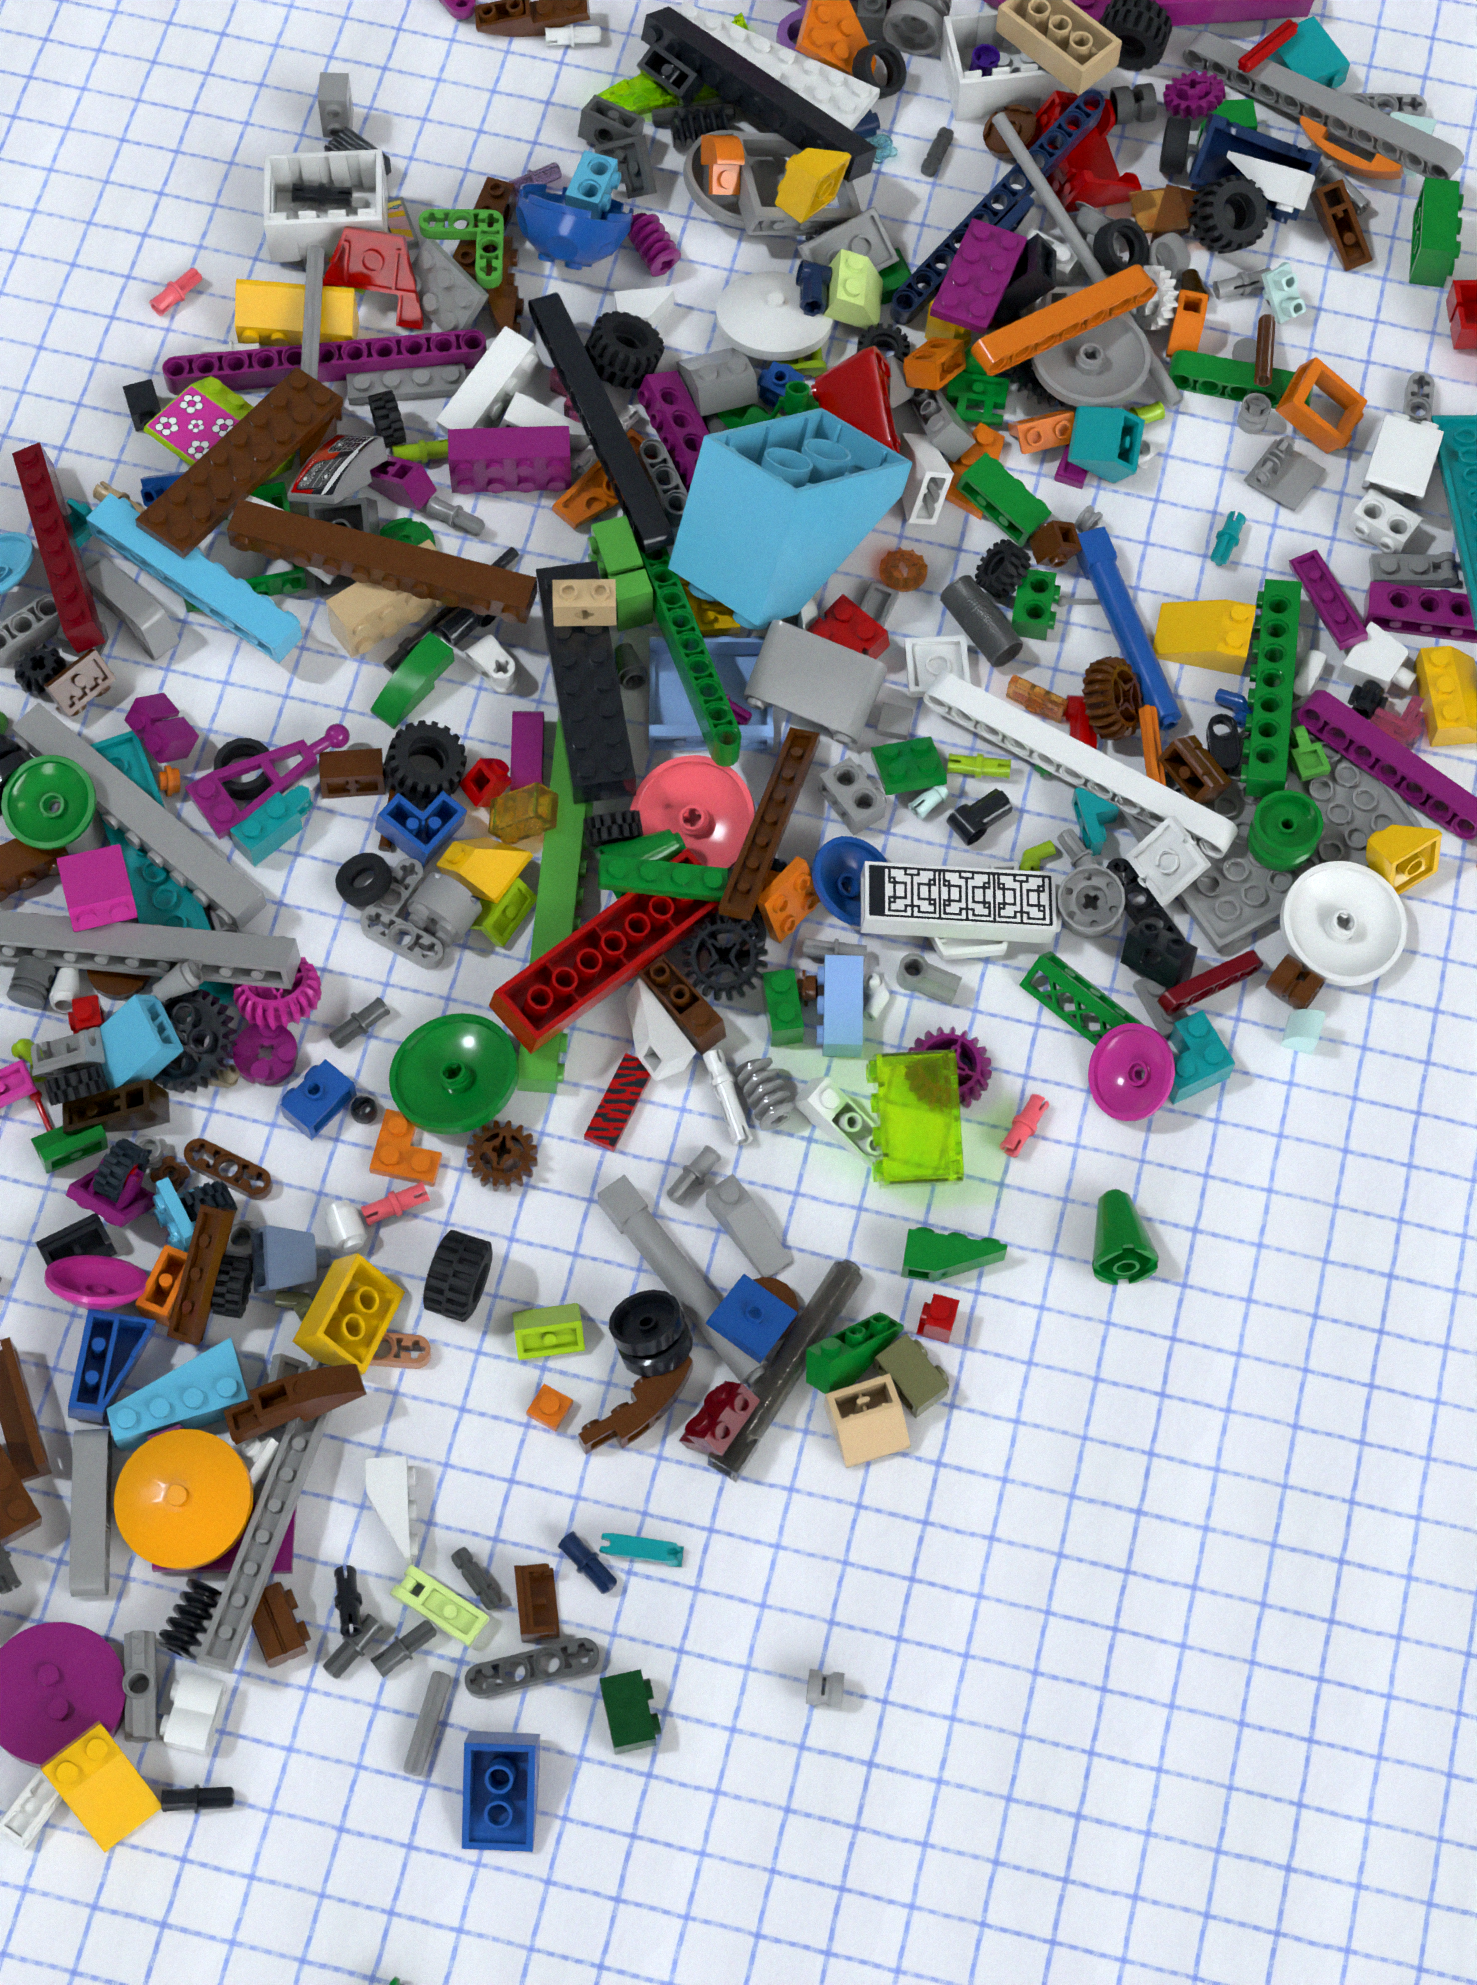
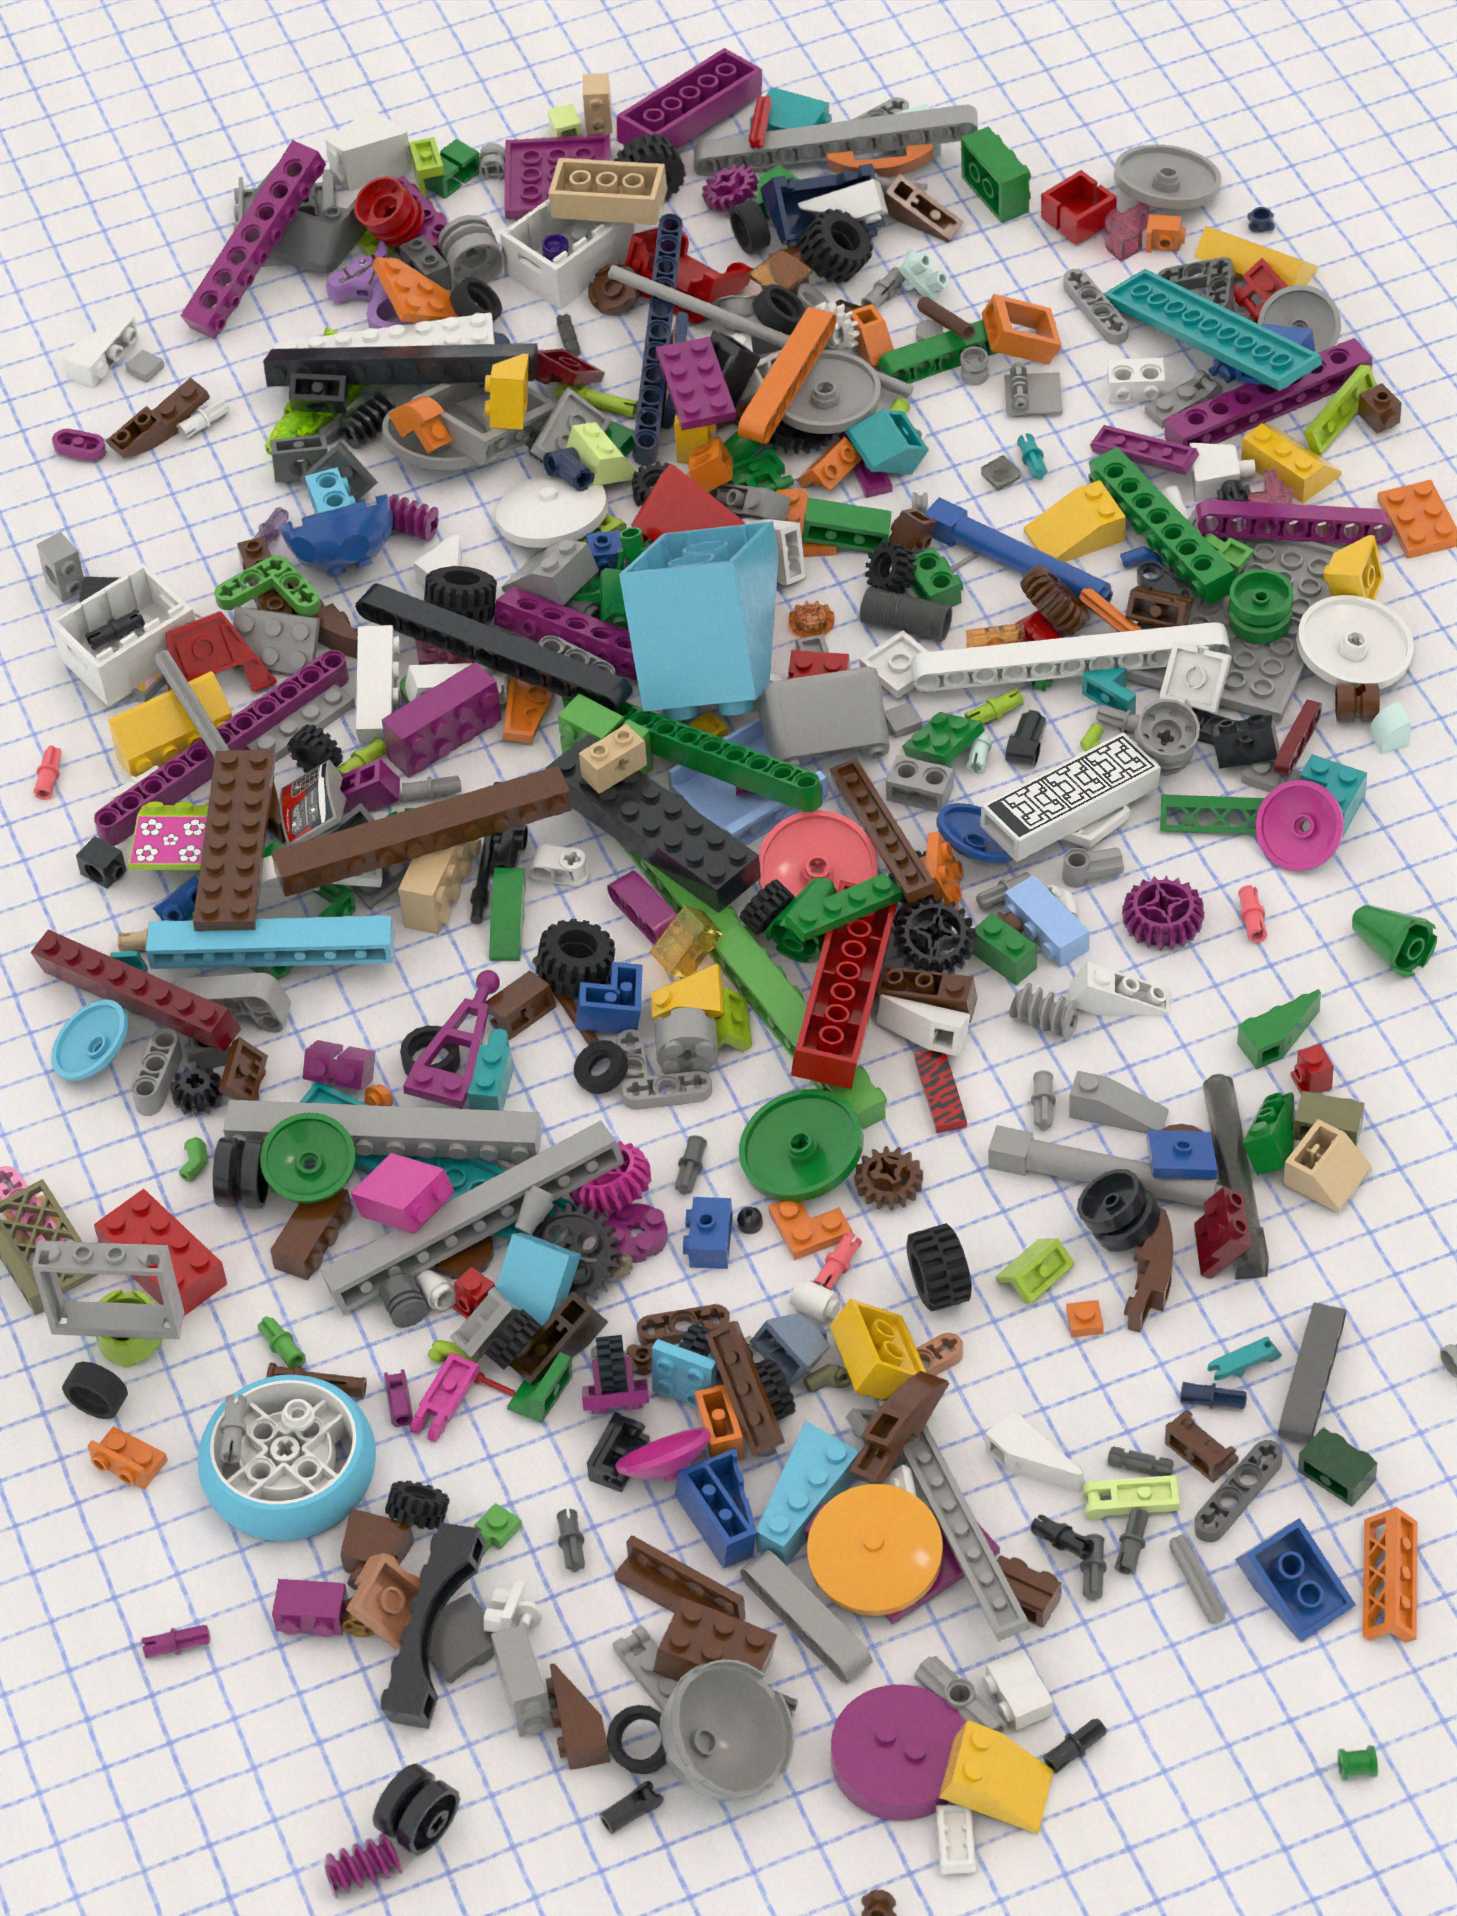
camera: 30 degrees left, 15 degrees down
black piece [158,1579,222,1660] -> none
red brick [458,758,512,807] -> none
white pin [703,1049,753,1146] -> none
clear neon green windscreen [866,1049,964,1189] -> none
dark grey wheel [1109,83,1157,125] -> none
white slope [1362,412,1444,504] -> none
none -> dark red plate [535,348,605,387]
none -> lime pin [555,382,638,418]
none -> clear smoke plate [981,455,1020,491]
none -> dark grey beam [1278,1302,1346,1443]
none -> orange fence [1363,1507,1417,1643]

